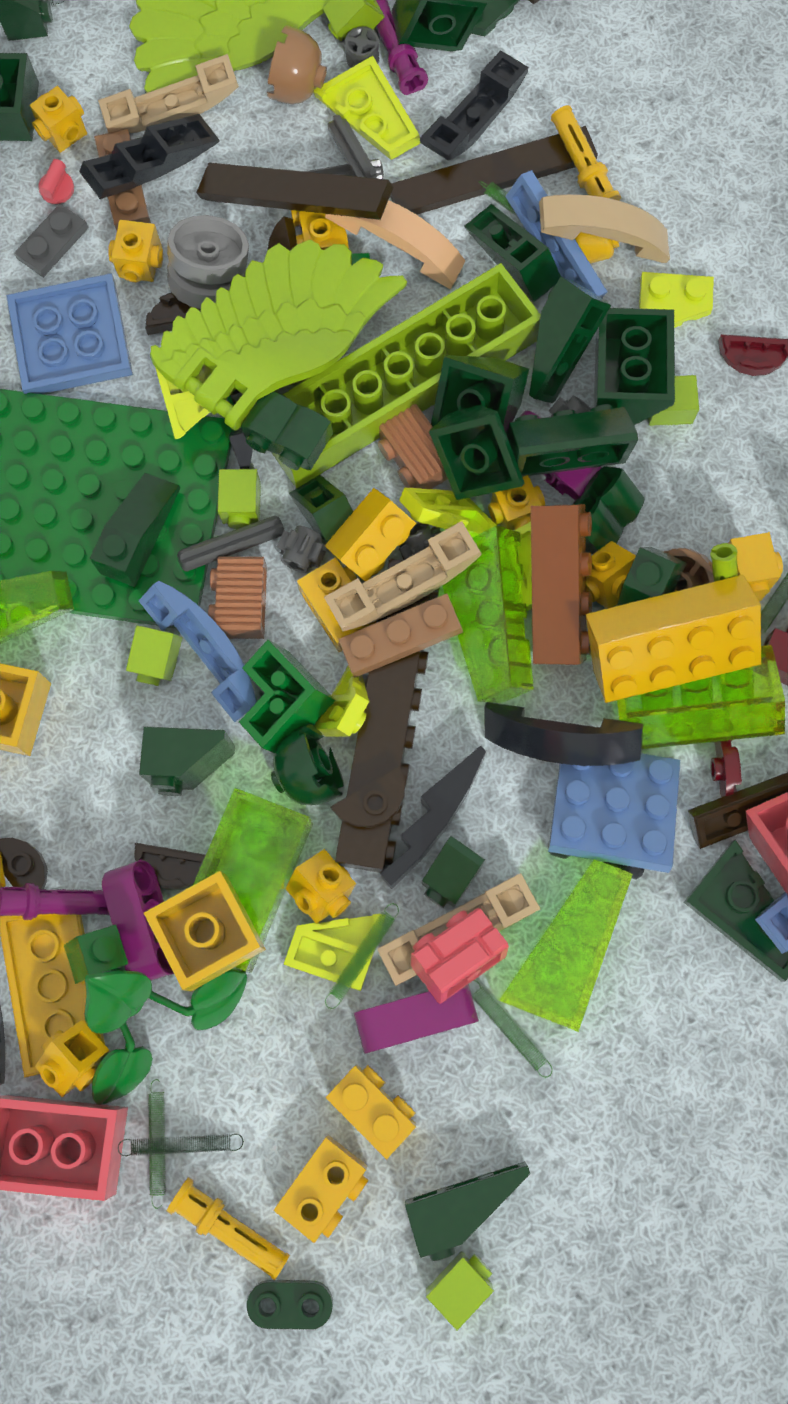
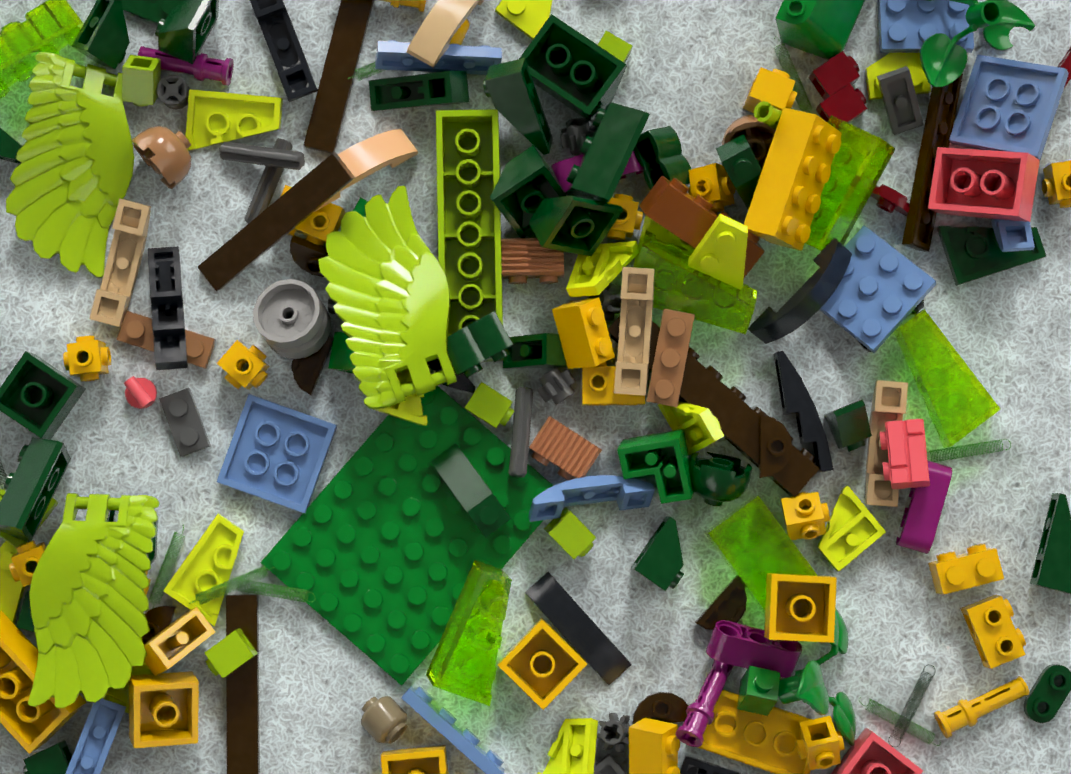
camera: 65 degrees left, 10 degrees up
bright green piece [325,903,399,1009] -> none
none -> black slope [525,572,632,685]
none -> neon yellow wing [688,214,748,290]

